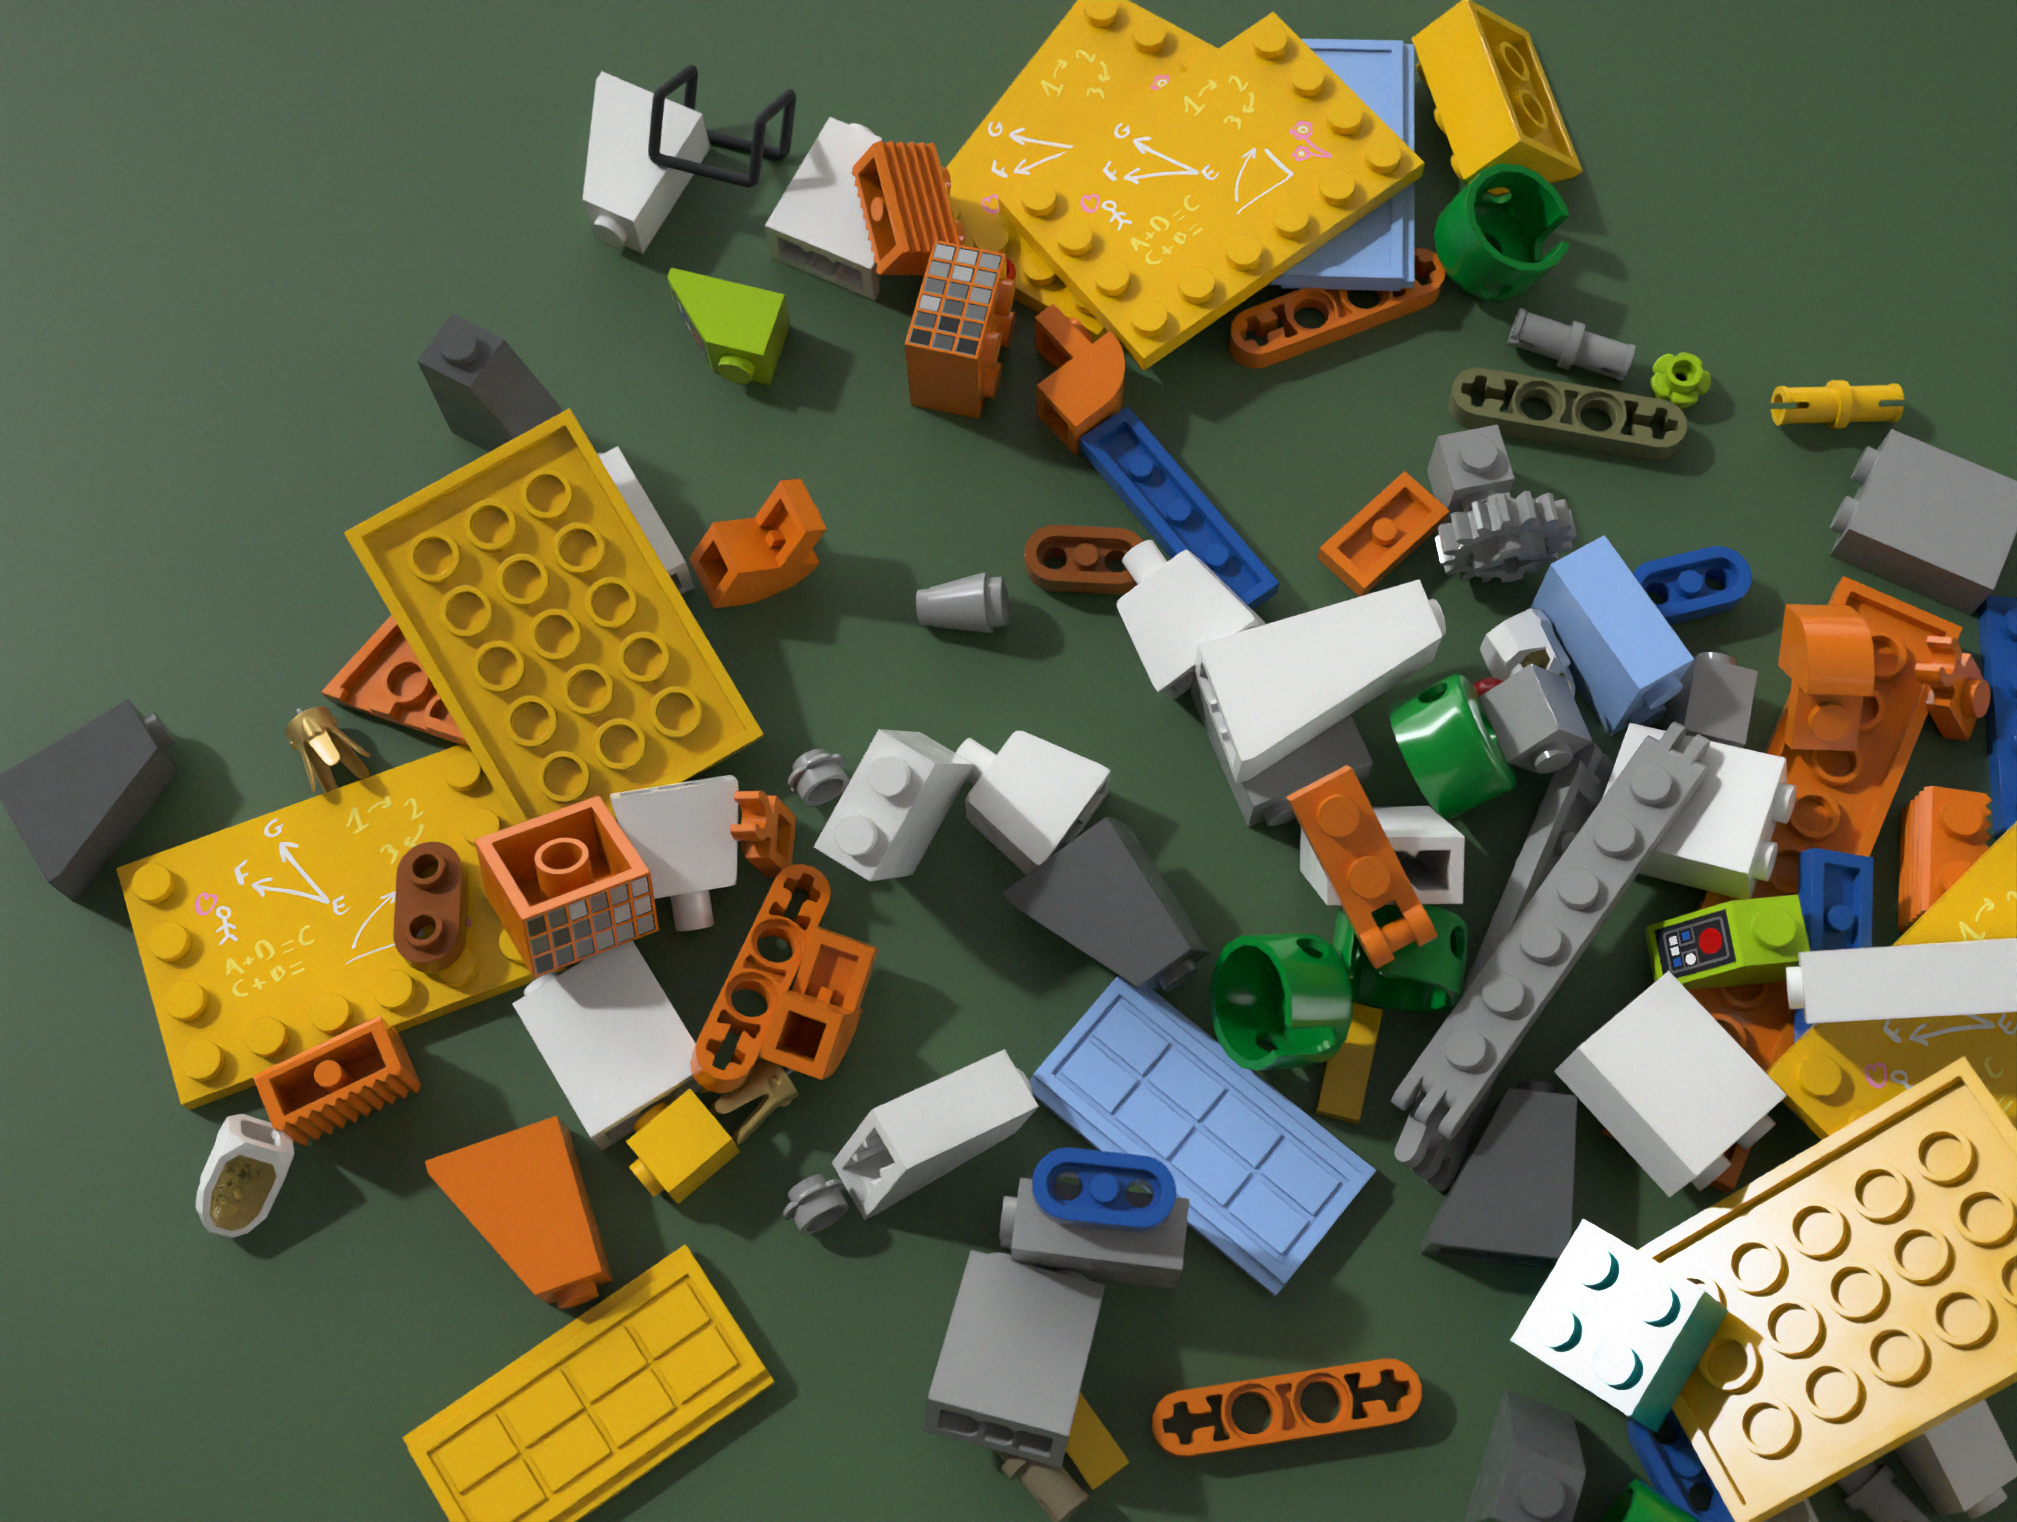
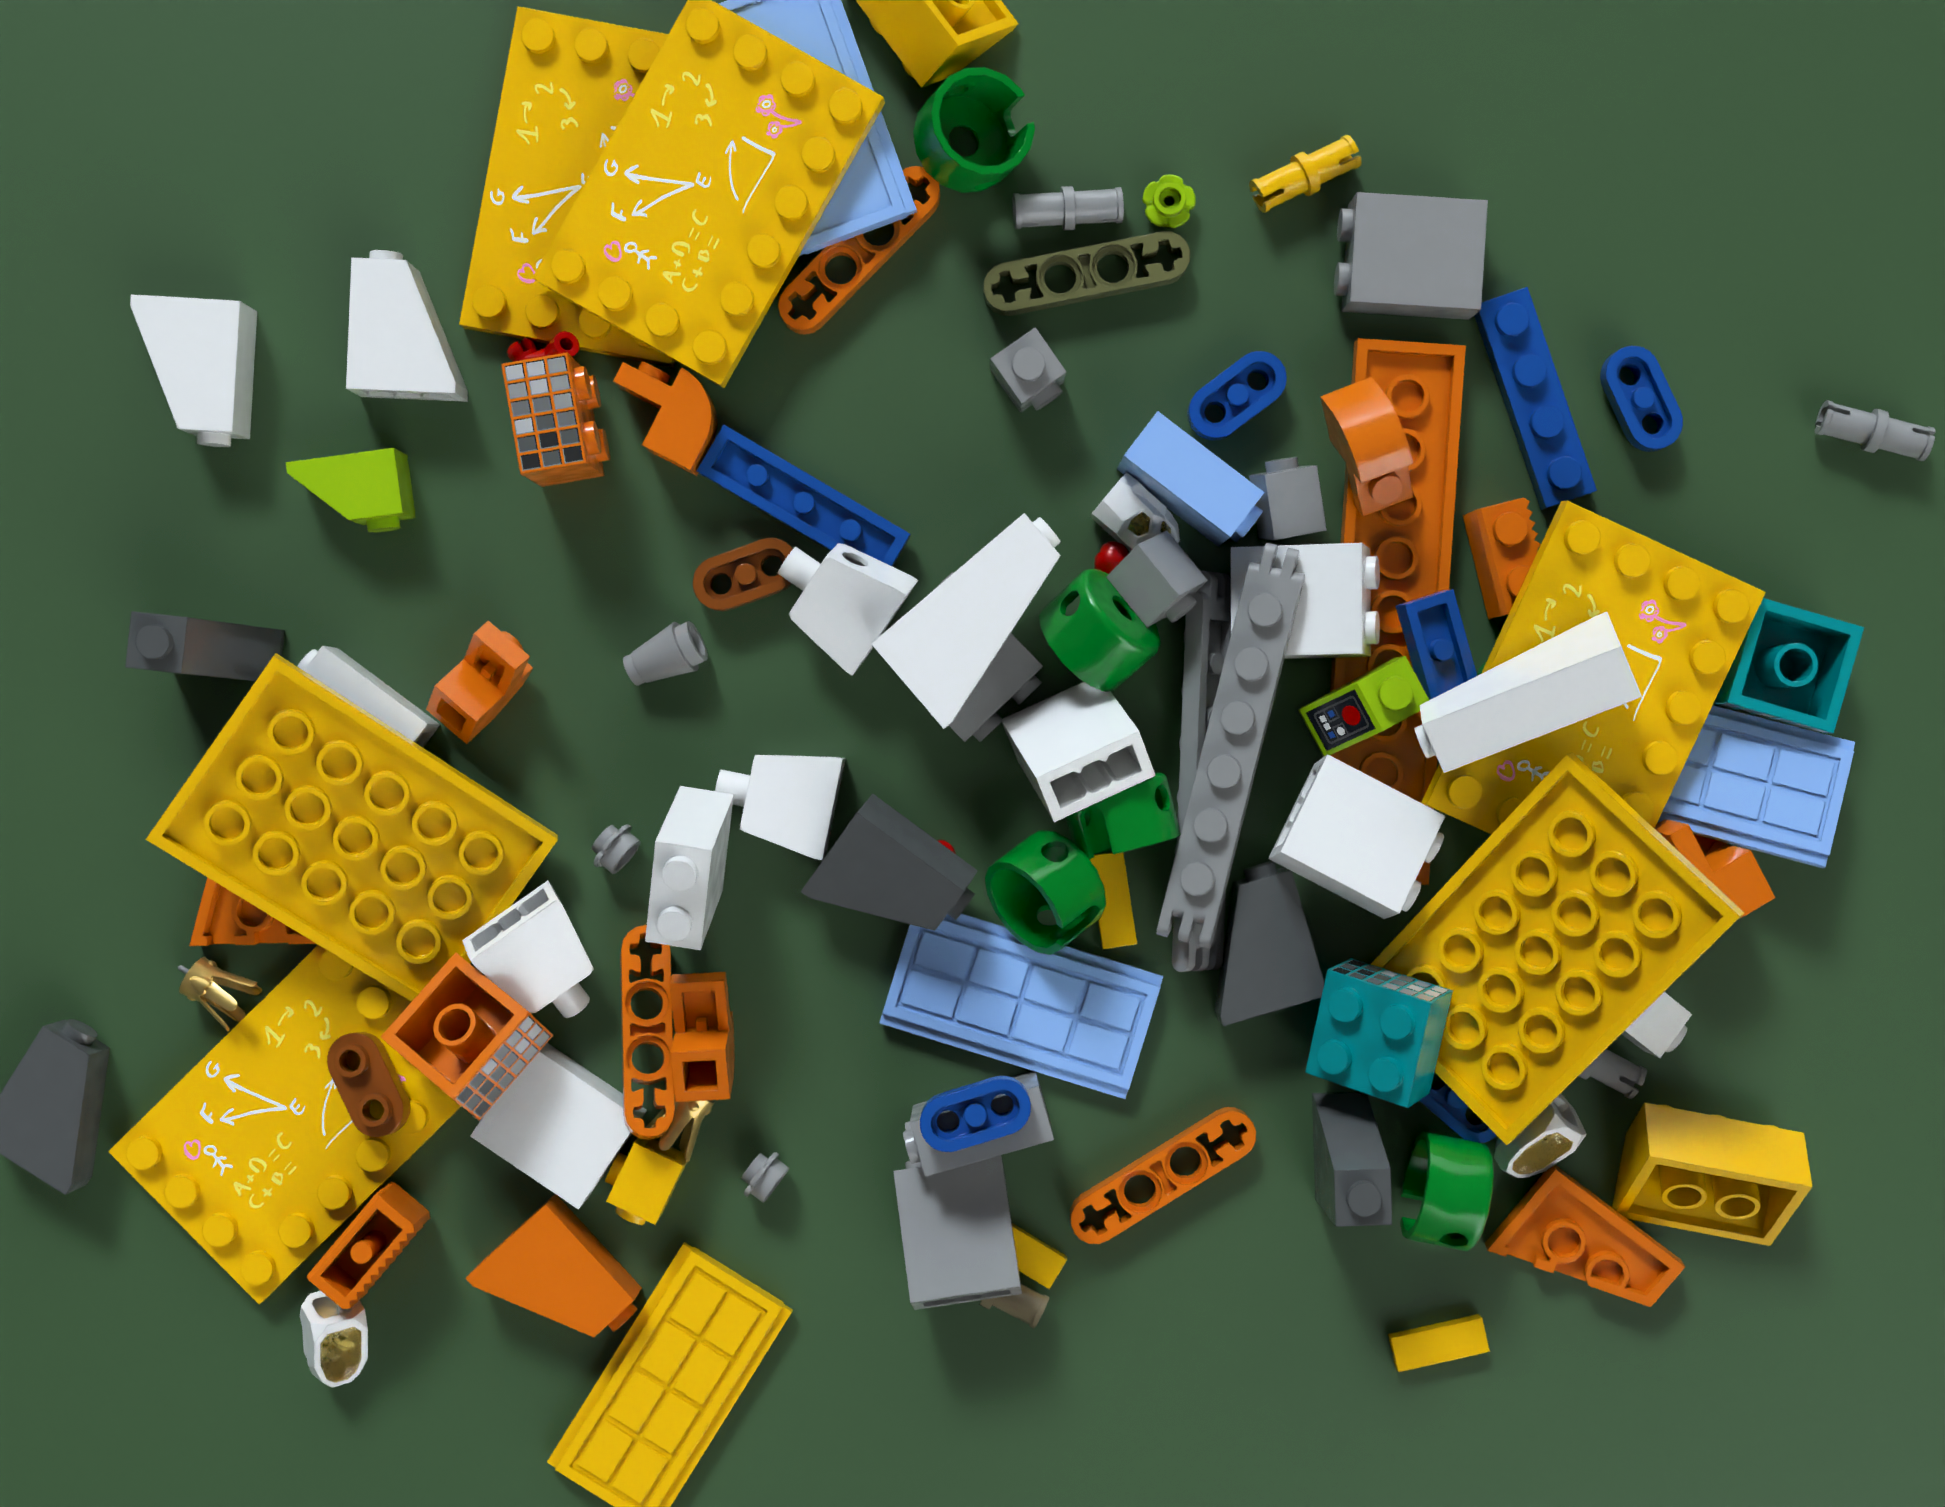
camera: 25 degrees left, 20 degrees up
black piece [648,65,796,188] -> none
orange plate [730,791,797,878] -> none
white slope [832,1049,1039,1220] -> none
orange brick [852,140,965,275] -> none
orange plate [1286,765,1438,969] -> none
orange plate [1317,471,1450,597] -> none
light grey gear [1435,491,1577,582] -> none
orange plate [1914,636,1991,741] -> none

